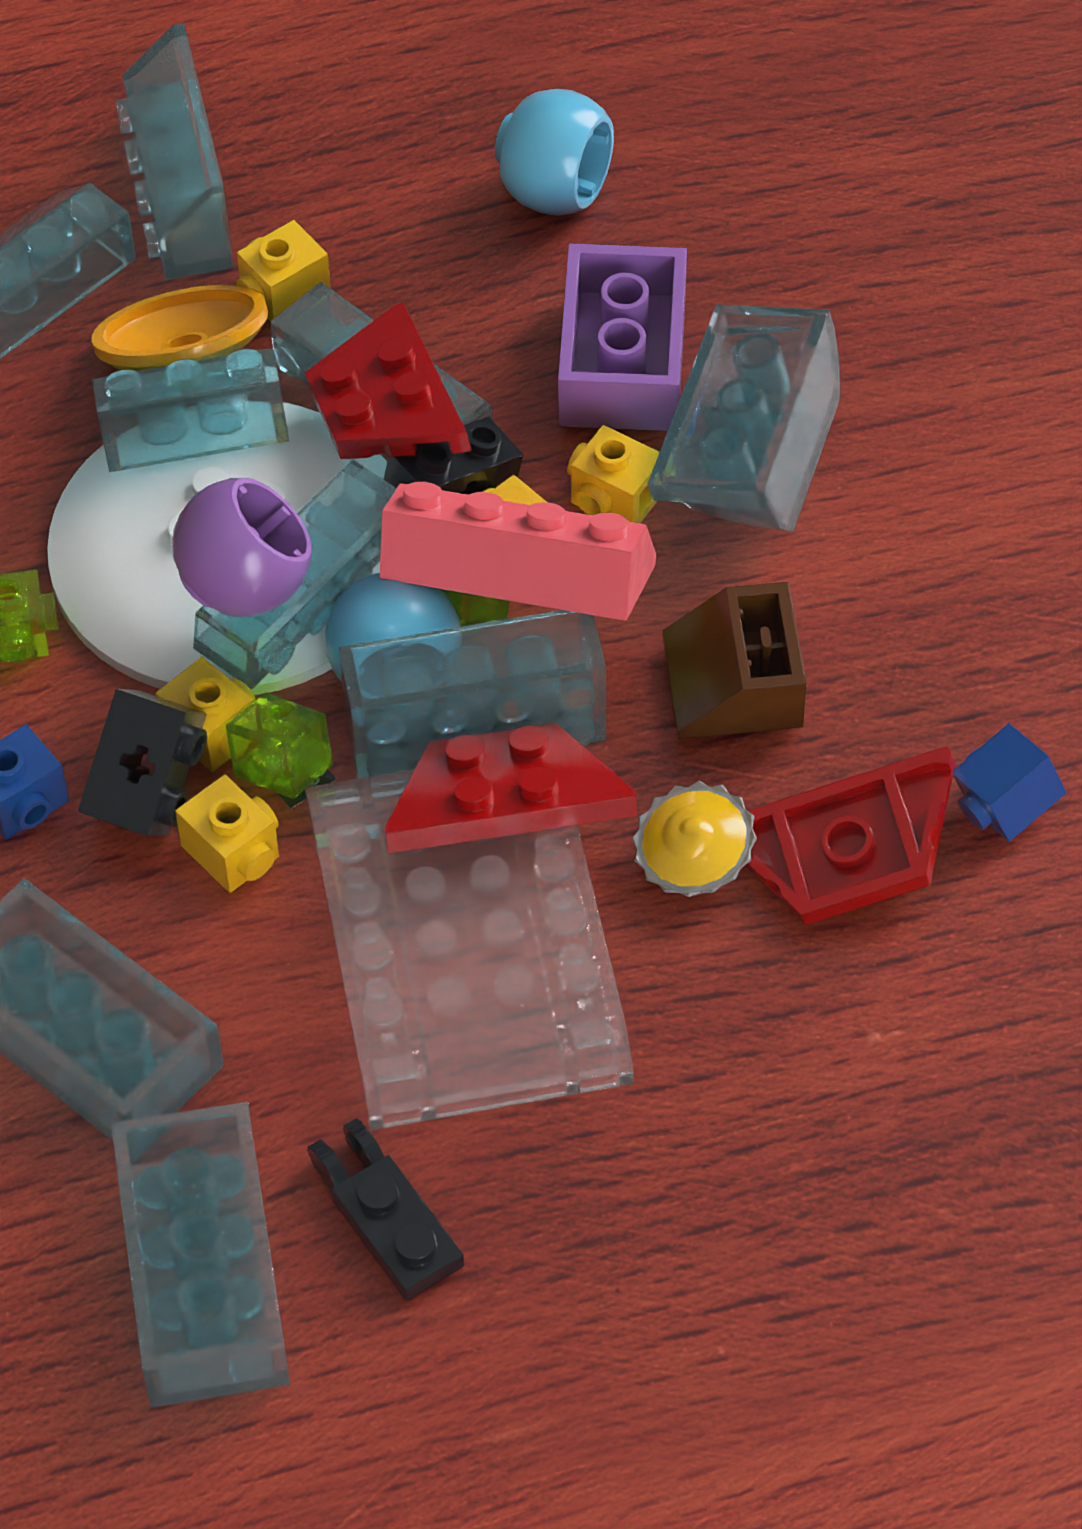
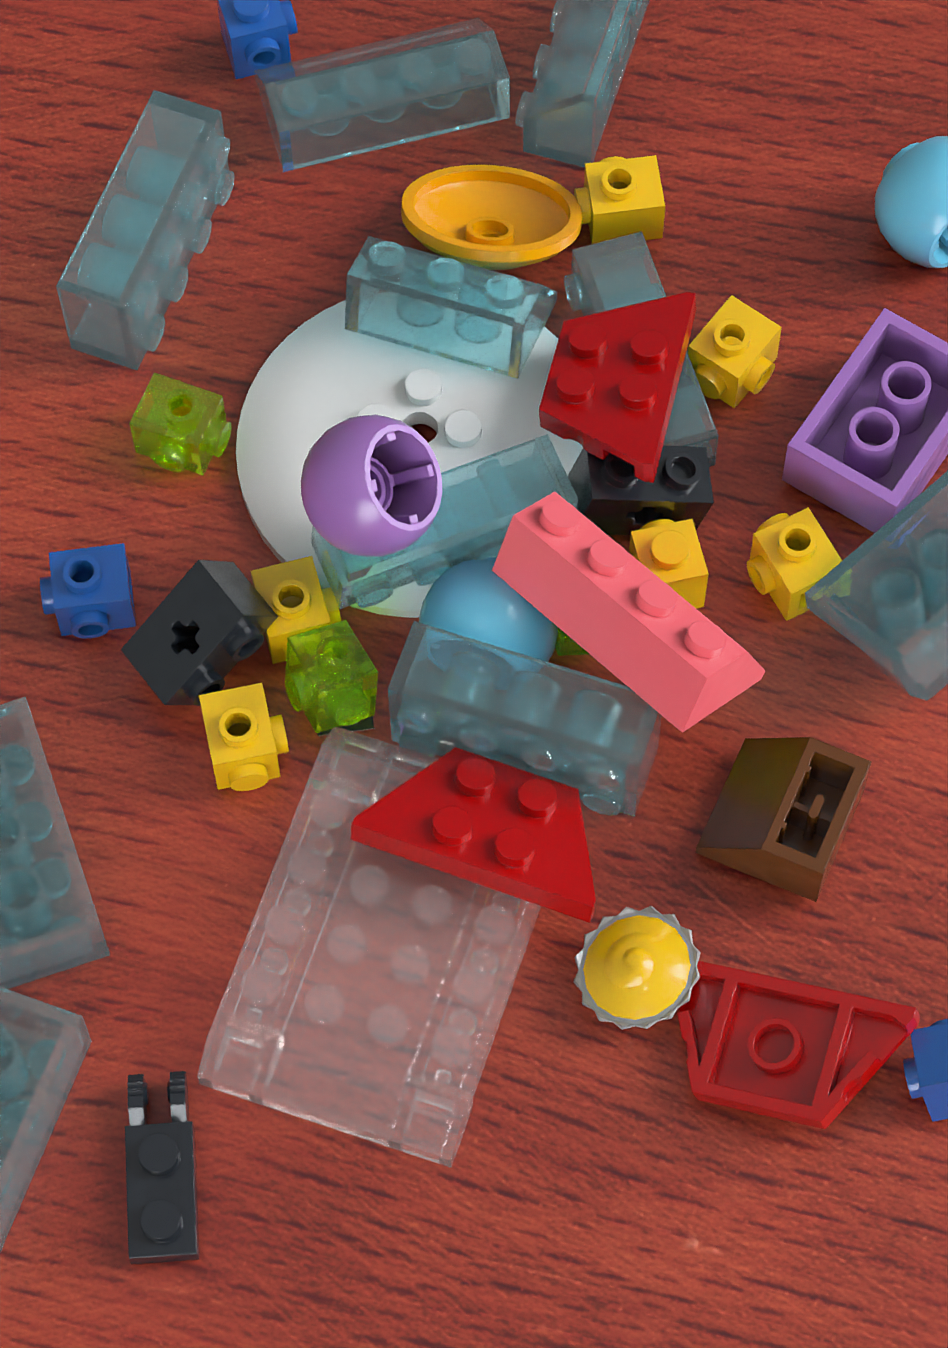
camera: 30 degrees right, 10 degrees up
none -> yellow brick [685,295,782,408]

